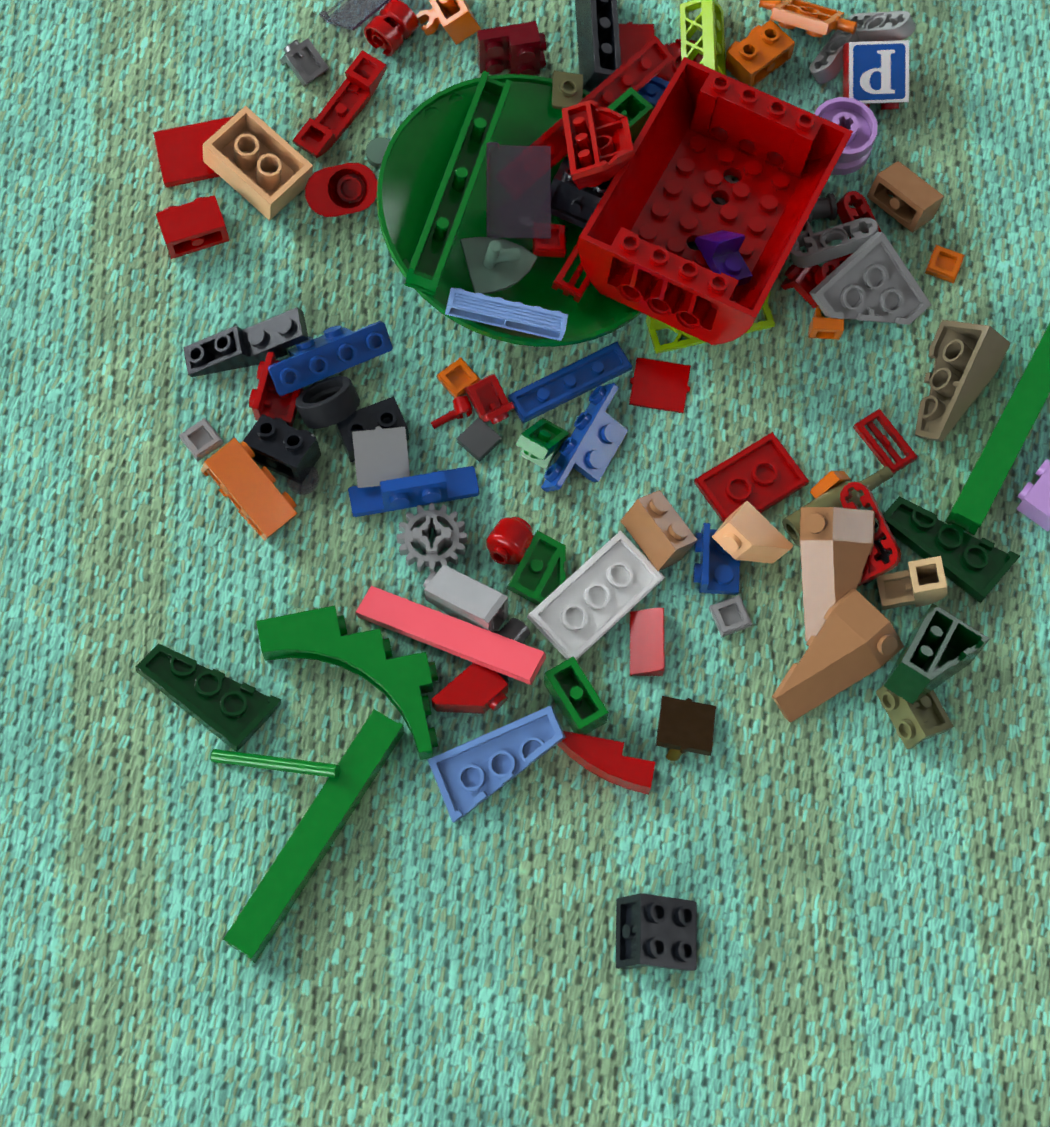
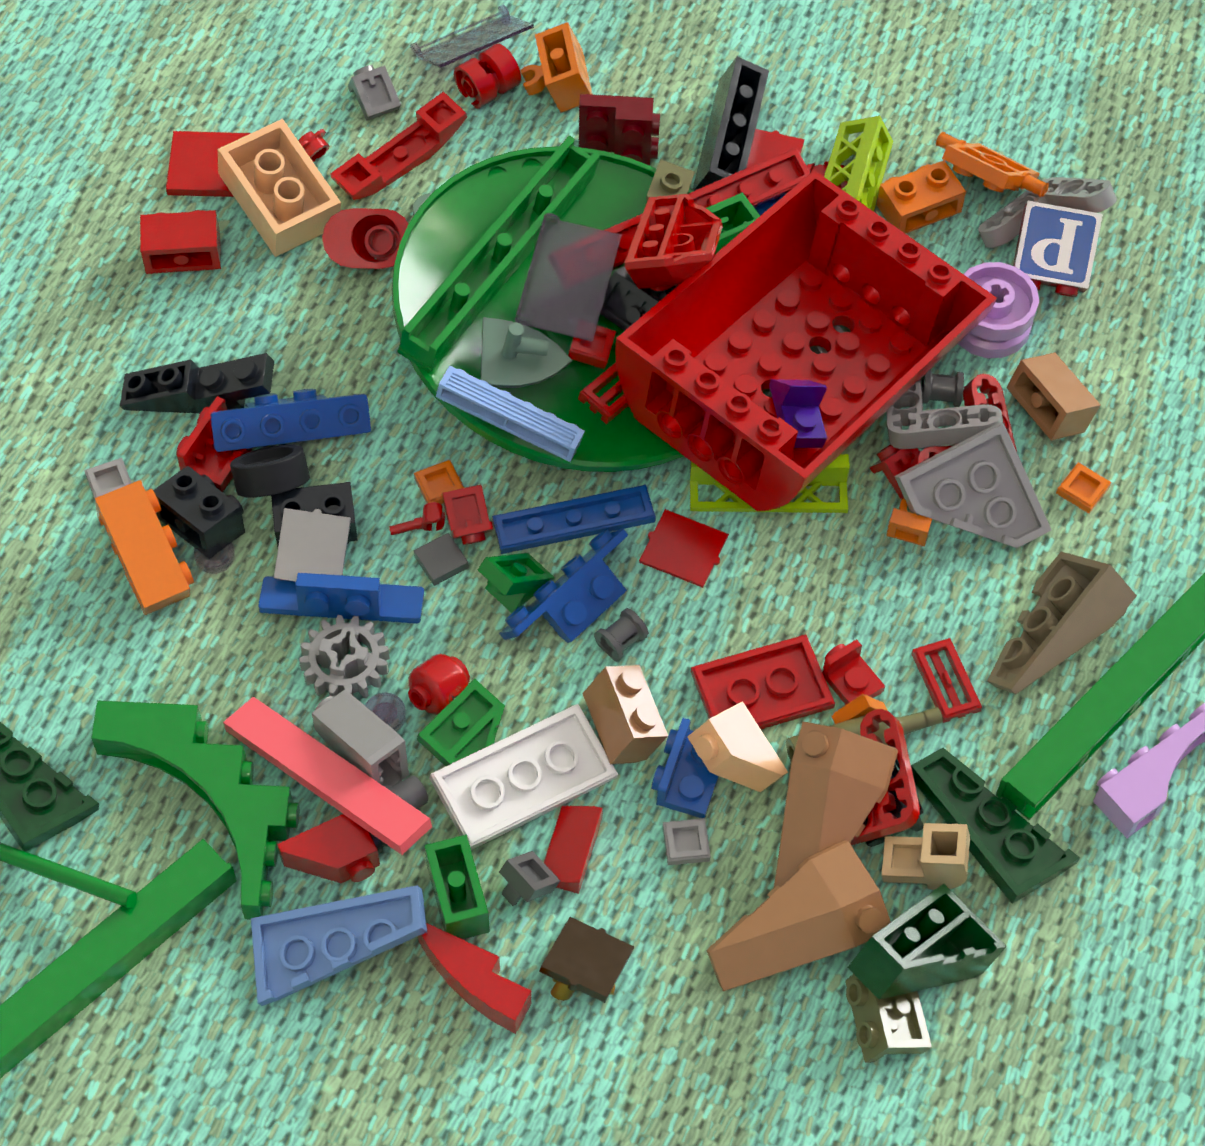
camera: 15 degrees right, 10 degrees down
none -> red plate [298,129,330,162]
none -> tile [365,692,406,732]
none -> dark grey tile [499,851,560,906]
none -> dark grey bush [594,608,649,662]
none -> red bracket [822,639,885,705]

